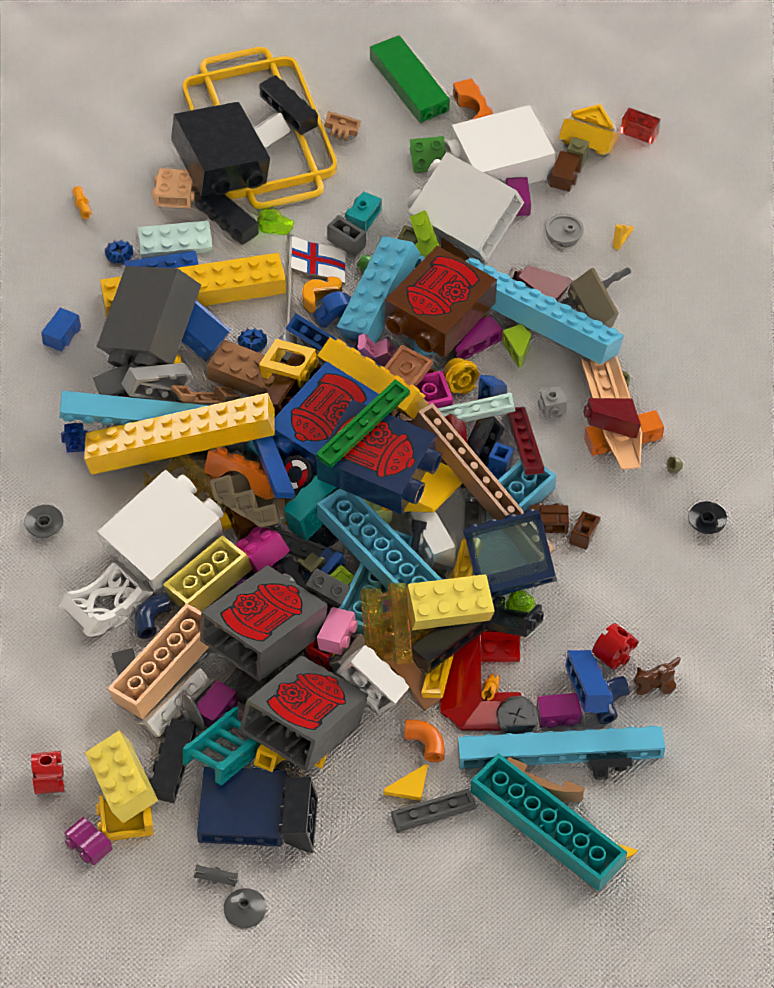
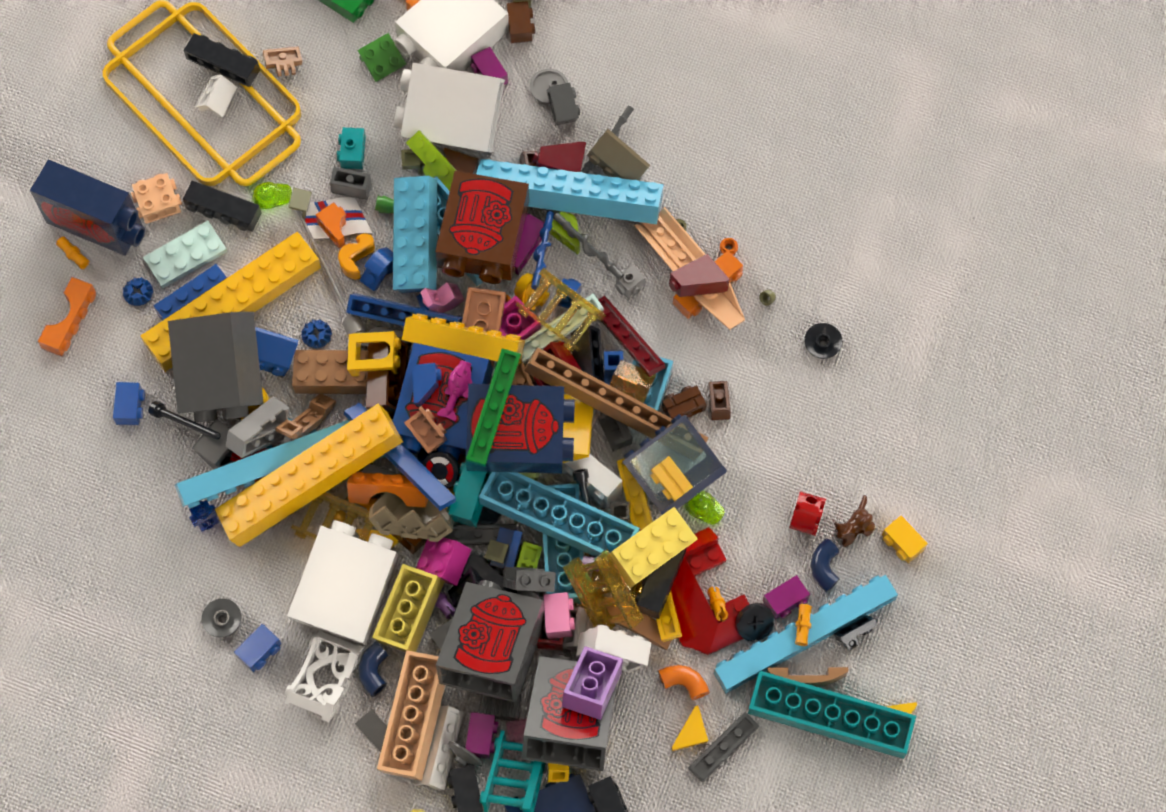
camera: 25 degrees left, 15 degrees up
black brick [171,101,270,197] -> none
black panel [486,596,544,637] -> none
blue brick [565,650,613,713] -> none
yellow tile [613,224,634,250] -> none
none -> dark blue brick [30,159,145,256]
none -> orange arch [38,277,96,356]
none -> black piece [148,401,221,440]
none -> brick [234,623,281,673]
none -> panel [289,187,312,219]
none -> orange arch [316,202,346,249]
none -> nougat bracket [404,406,447,454]
none -> blue slope [412,363,442,407]
none -> dark pink animal [437,360,472,421]
none -> clear yellow fence [516,268,606,352]
none -> blue piece [531,211,554,290]
none -> dark grey brick [546,82,580,126]
none -> dark grey piece [553,213,624,280]
none -> medium lavender brick [562,646,623,720]
none -> clear orange slope [610,360,657,403]
none -> yellow brick [650,456,693,501]
none -> orange plate [719,238,738,255]
none -> light orange pin [795,604,812,646]
none -> yellow brick [882,515,928,564]

